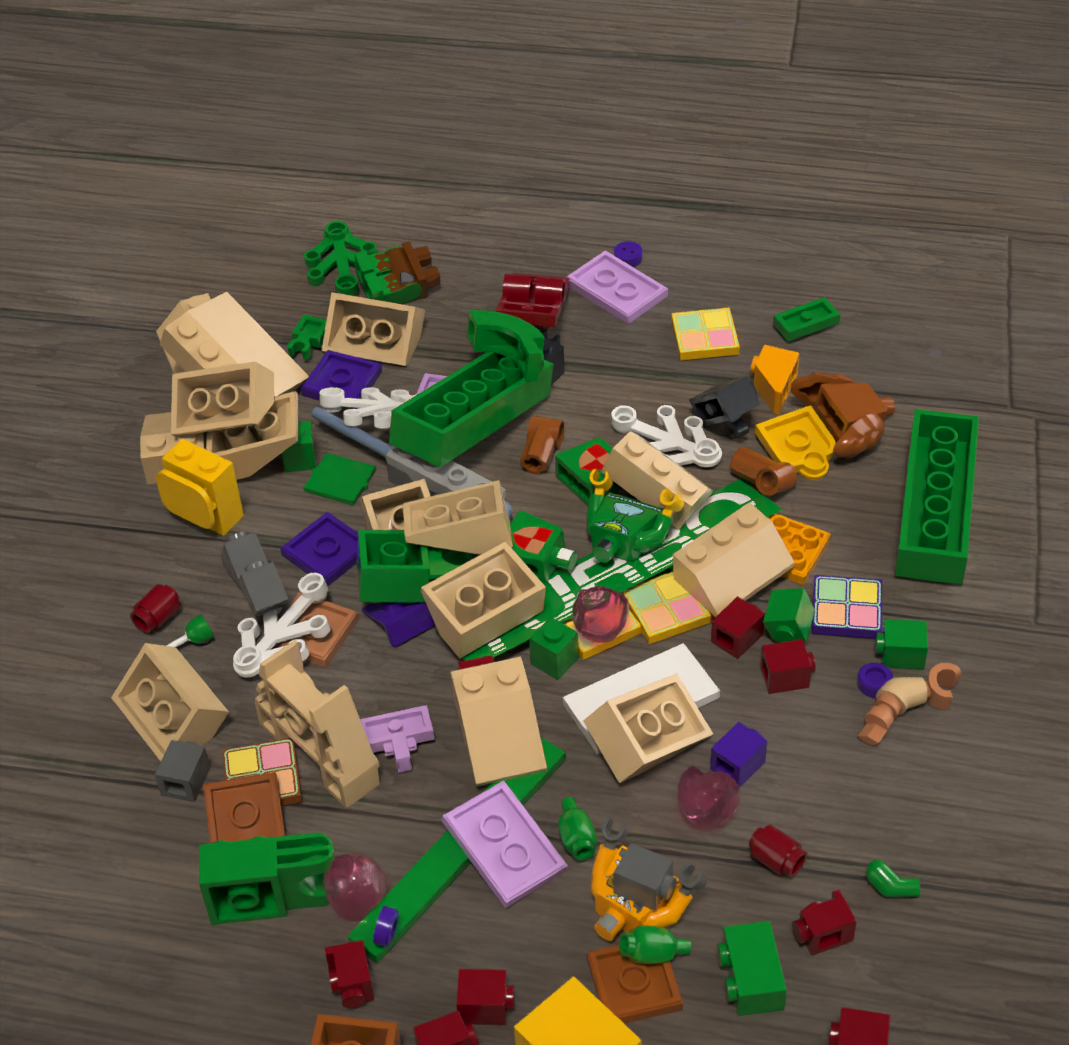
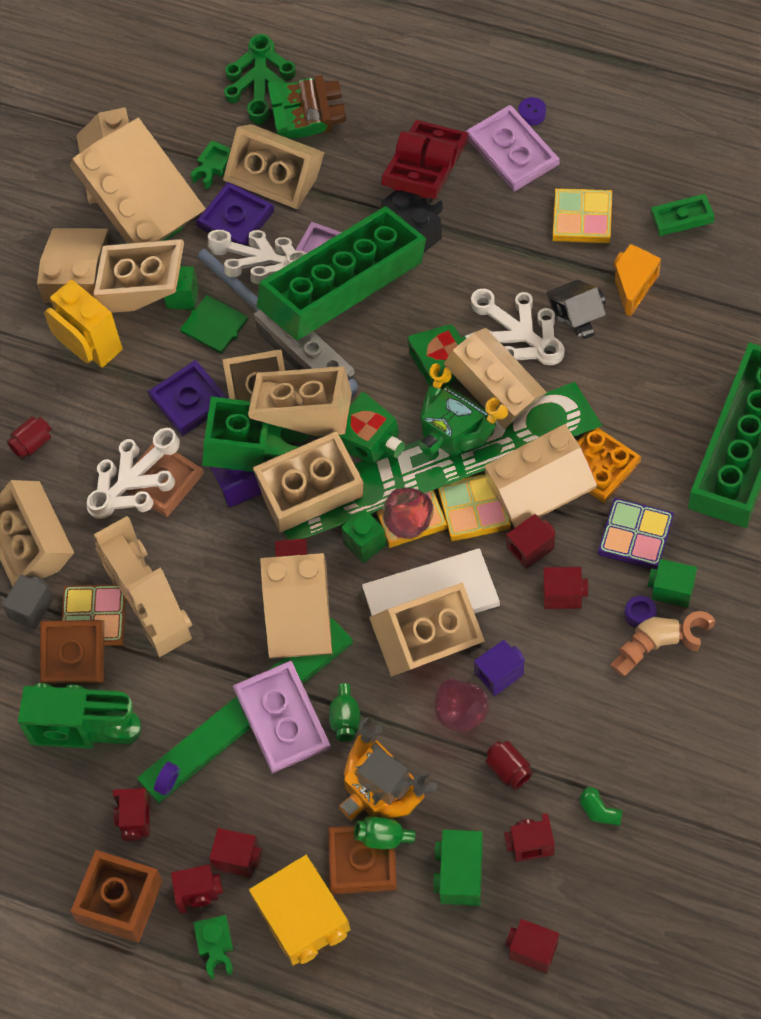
camera: 15 degrees right, 15 degrees up
green hinge [166,614,214,647] -> none
tan slope [171,361,274,436] -> none
dark grey arch [220,531,288,617] -> none
clear pink hair [322,853,387,920] -> none
lavender hinge [360,705,435,773] -> none
green arch [466,310,545,381] -> none
dark orange piece [520,415,564,475] -> none
dark orange piece [729,447,797,496] -> none
yellow plate [754,405,836,480] -> none
green brick [763,588,815,643] -> none
dark orange torso [791,372,895,459] -> none

